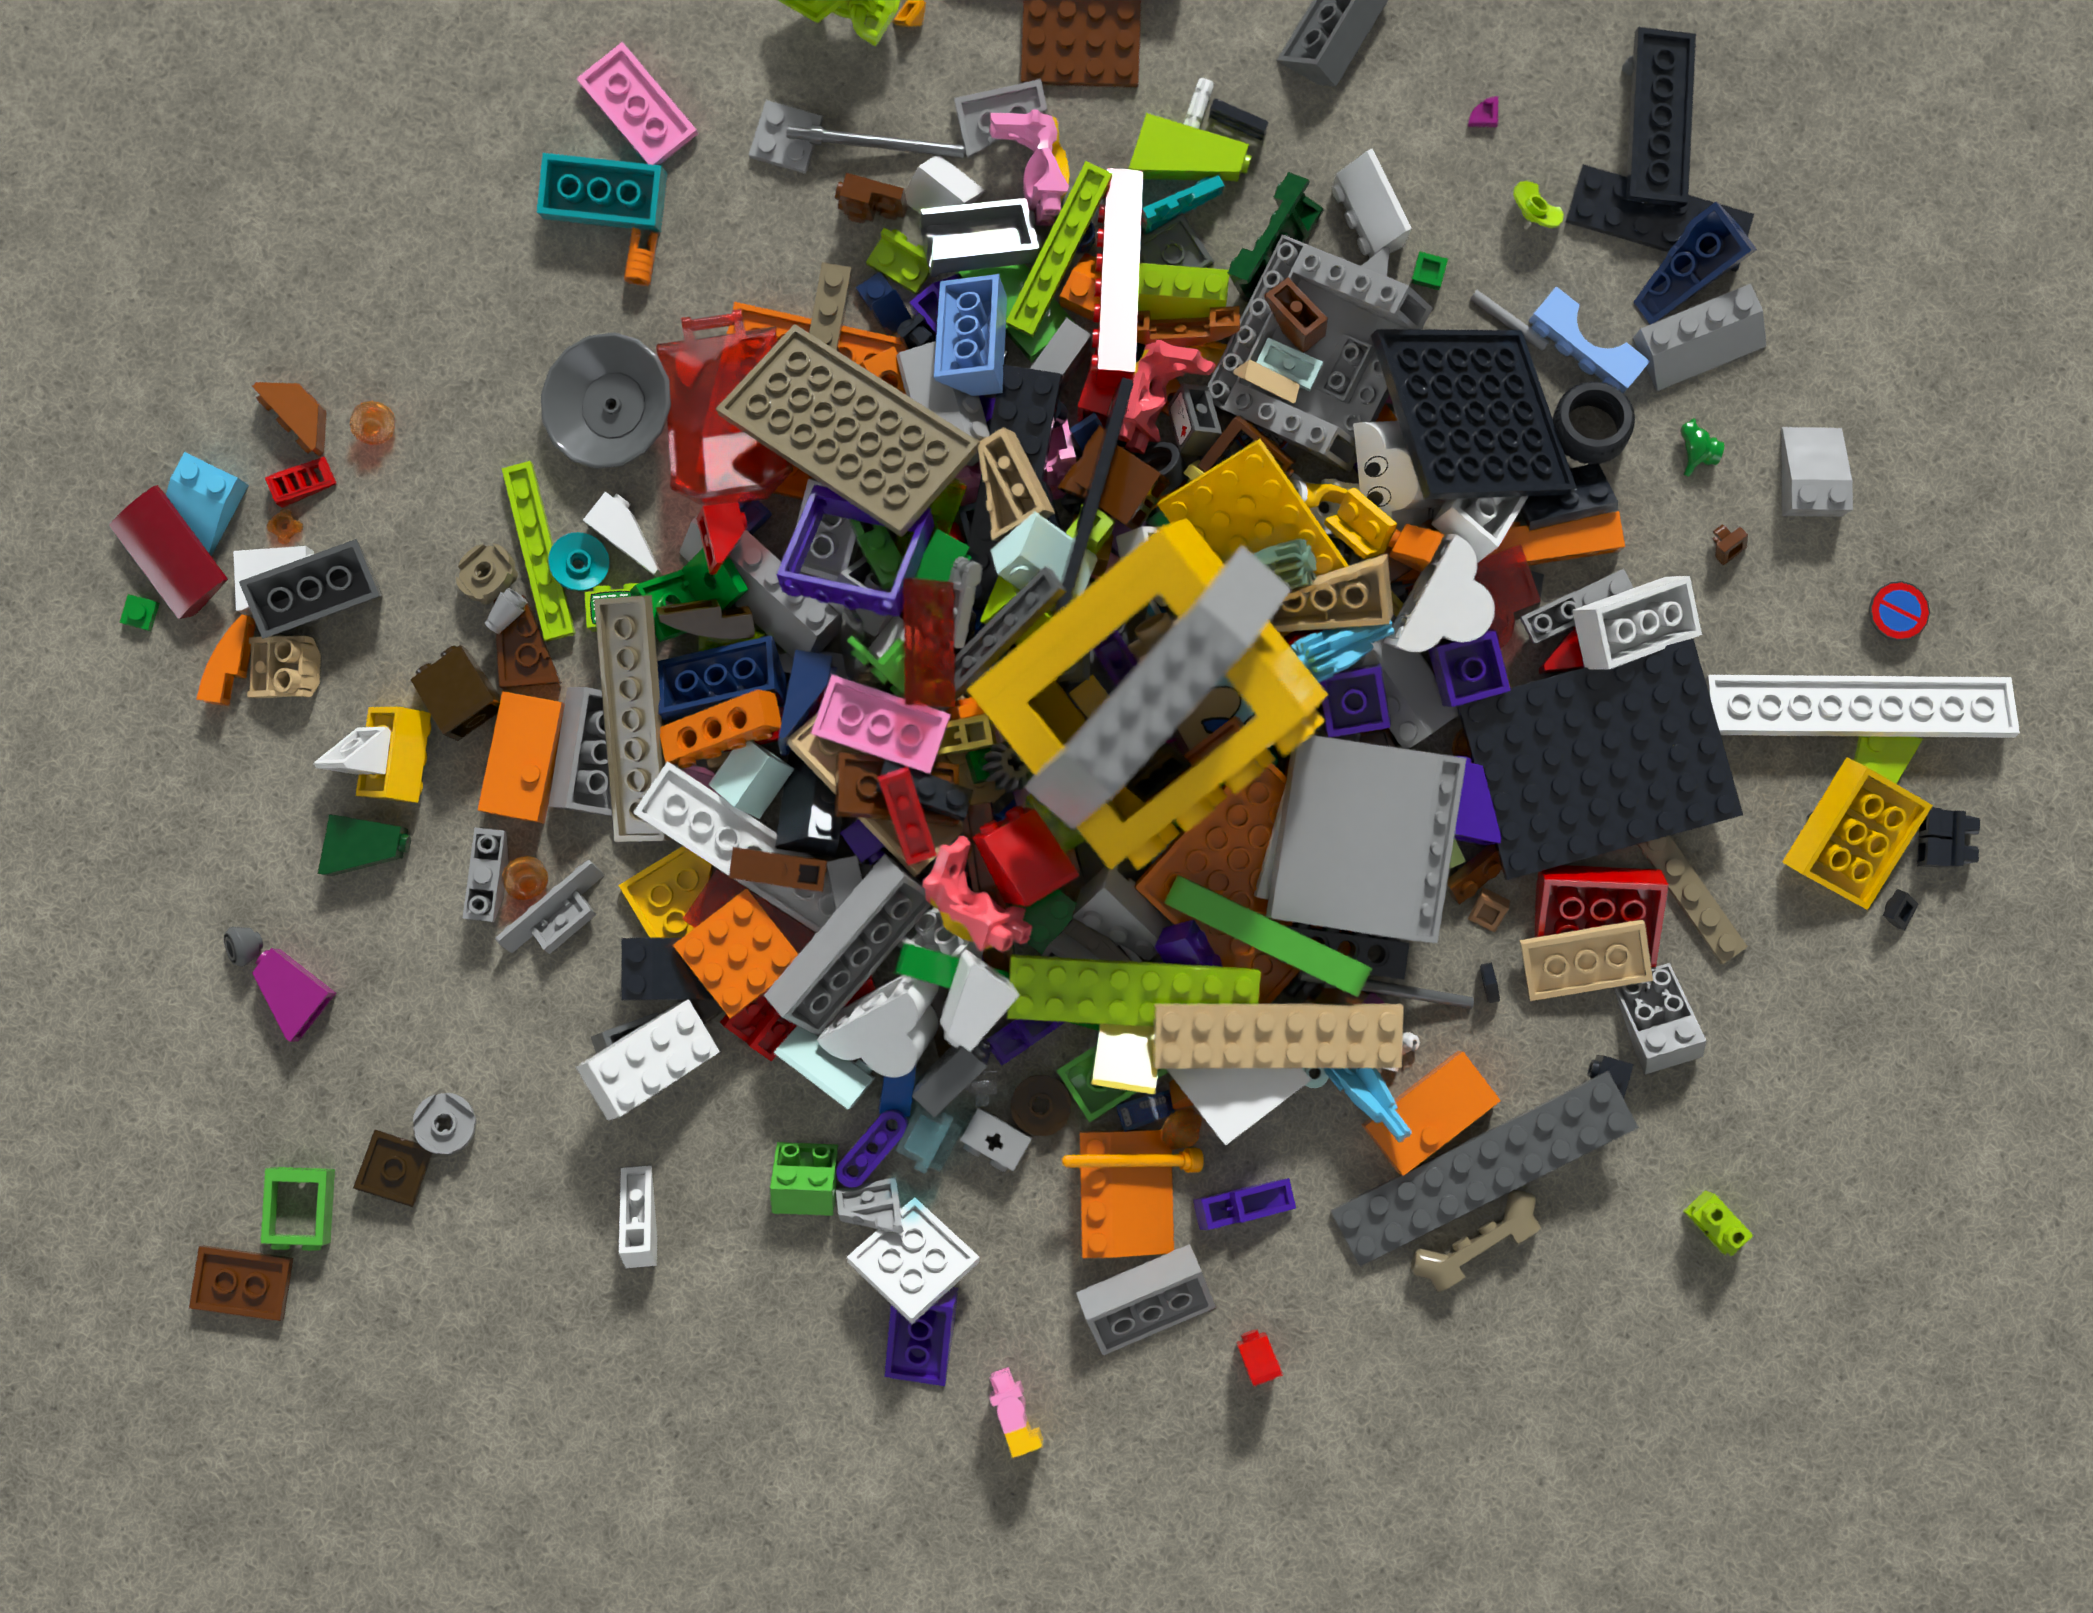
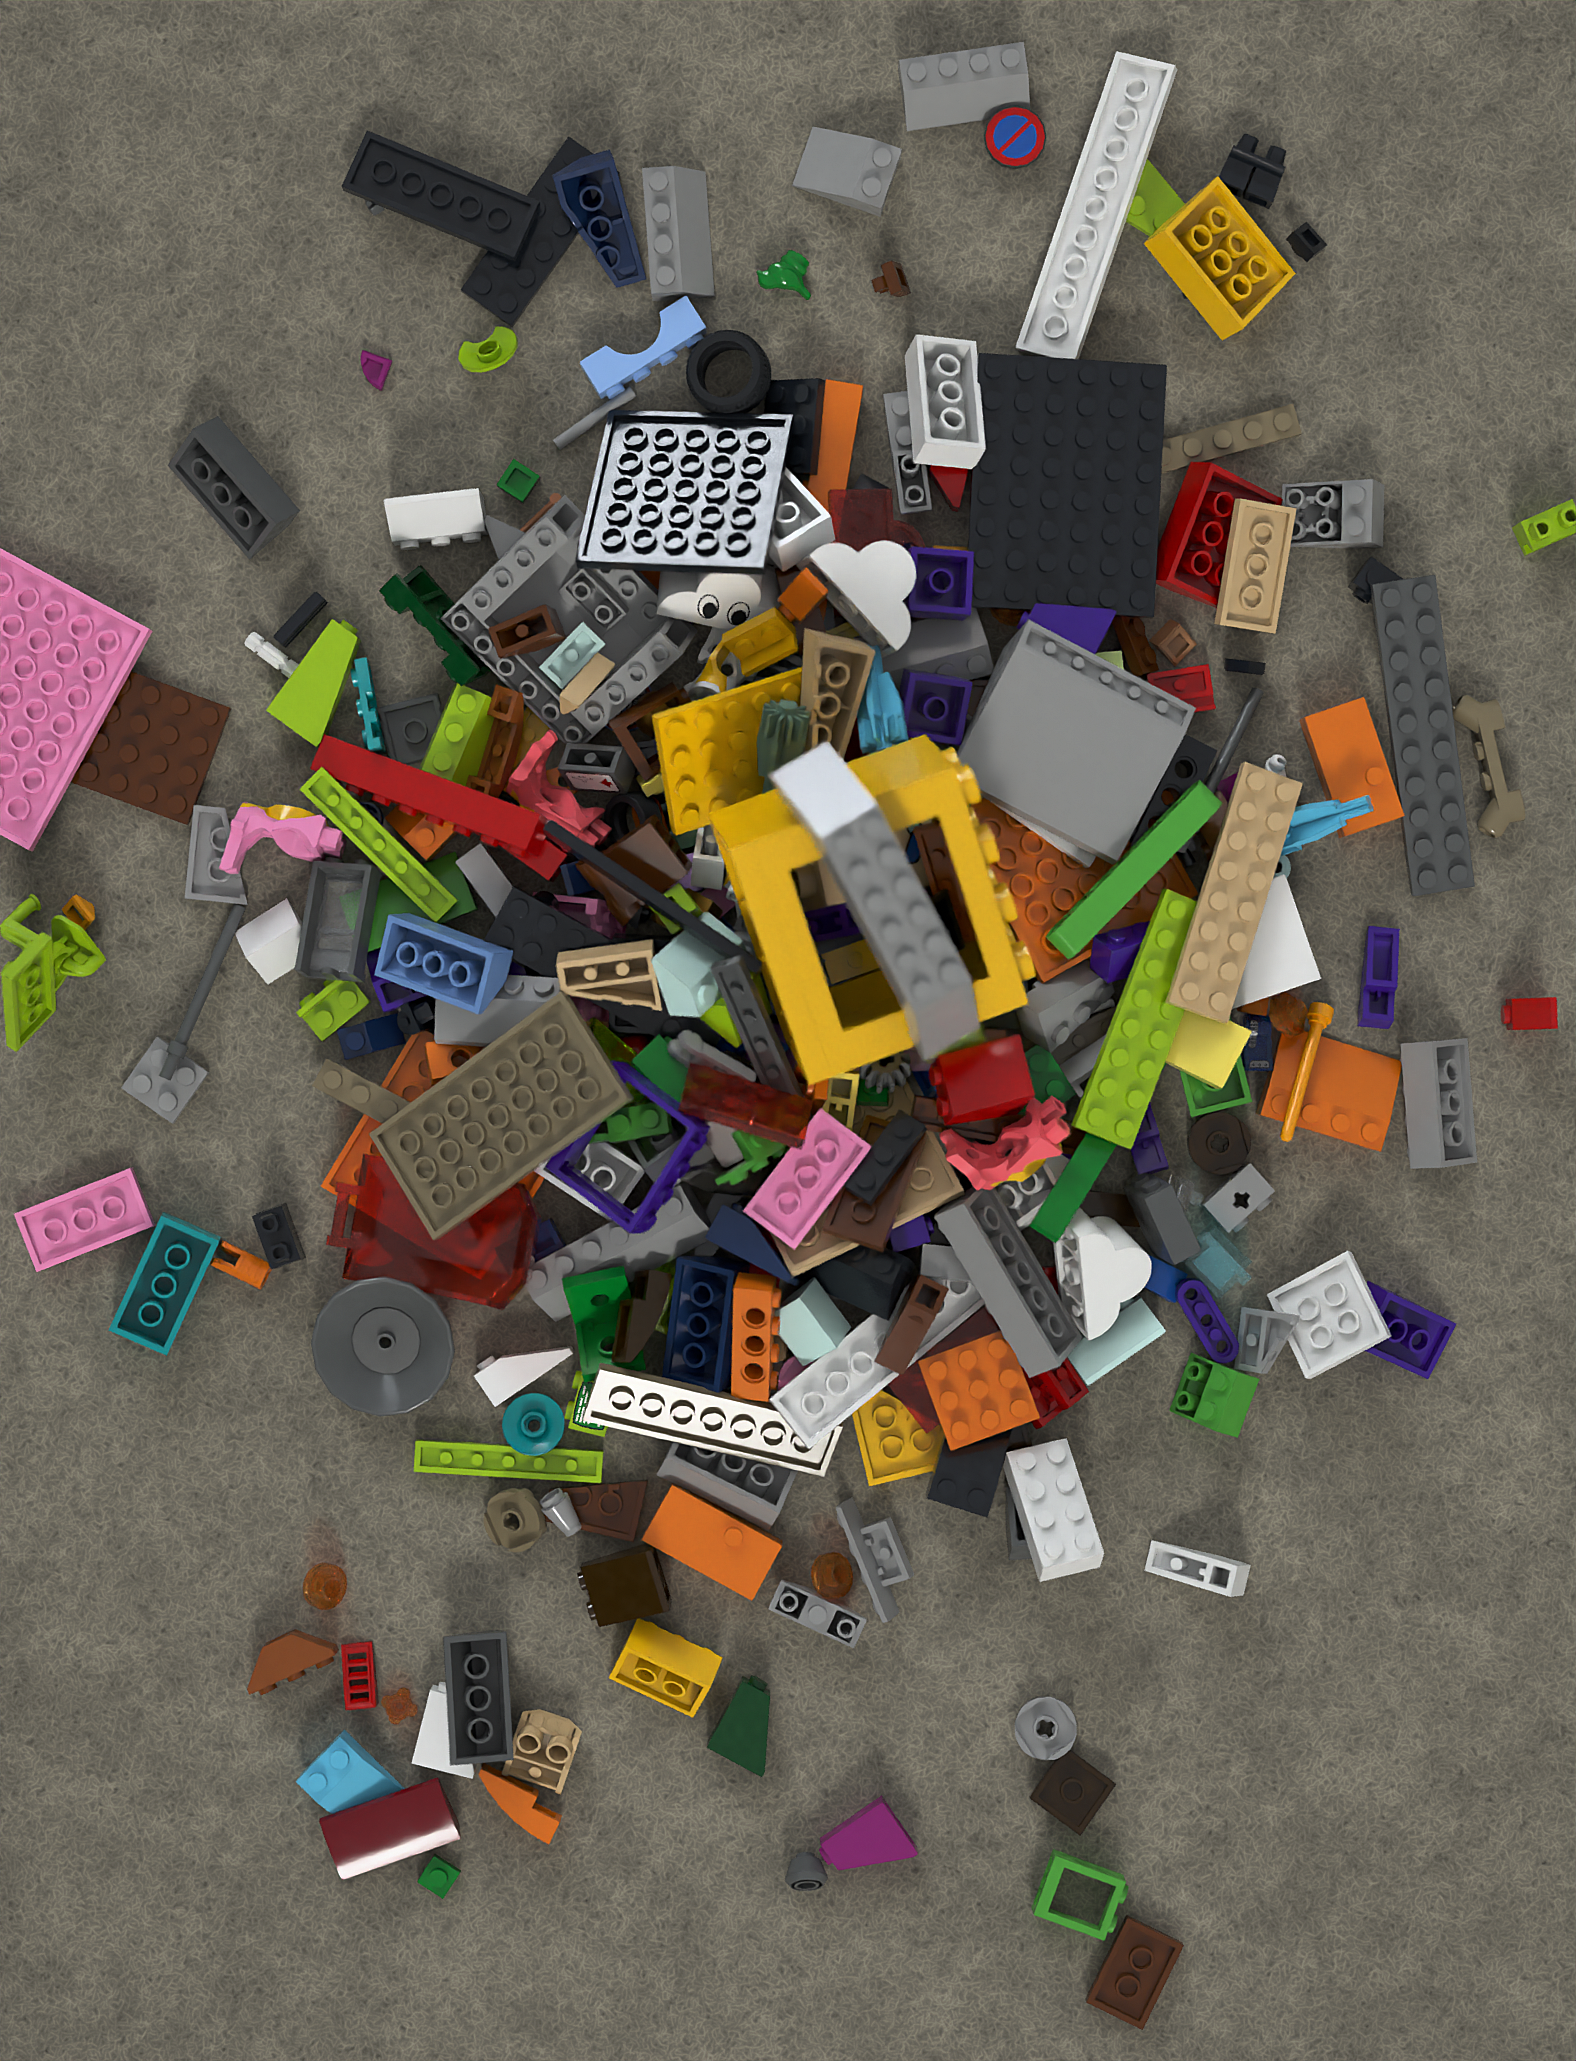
camera: 70 degrees left, 5 degrees up
white slope [313,727,391,774] -> none
red slope [696,502,747,575] -> none
reddish brown plate [835,173,908,223] -> none
red plate [878,767,937,866] -> none
white slope [940,949,1019,1052] -> none
bright pink hips [990,1367,1043,1458] -> none
none -> black hips [252,1203,306,1270]
none -> light grey slope [898,42,1030,131]
none -> red plate [1146,664,1216,713]

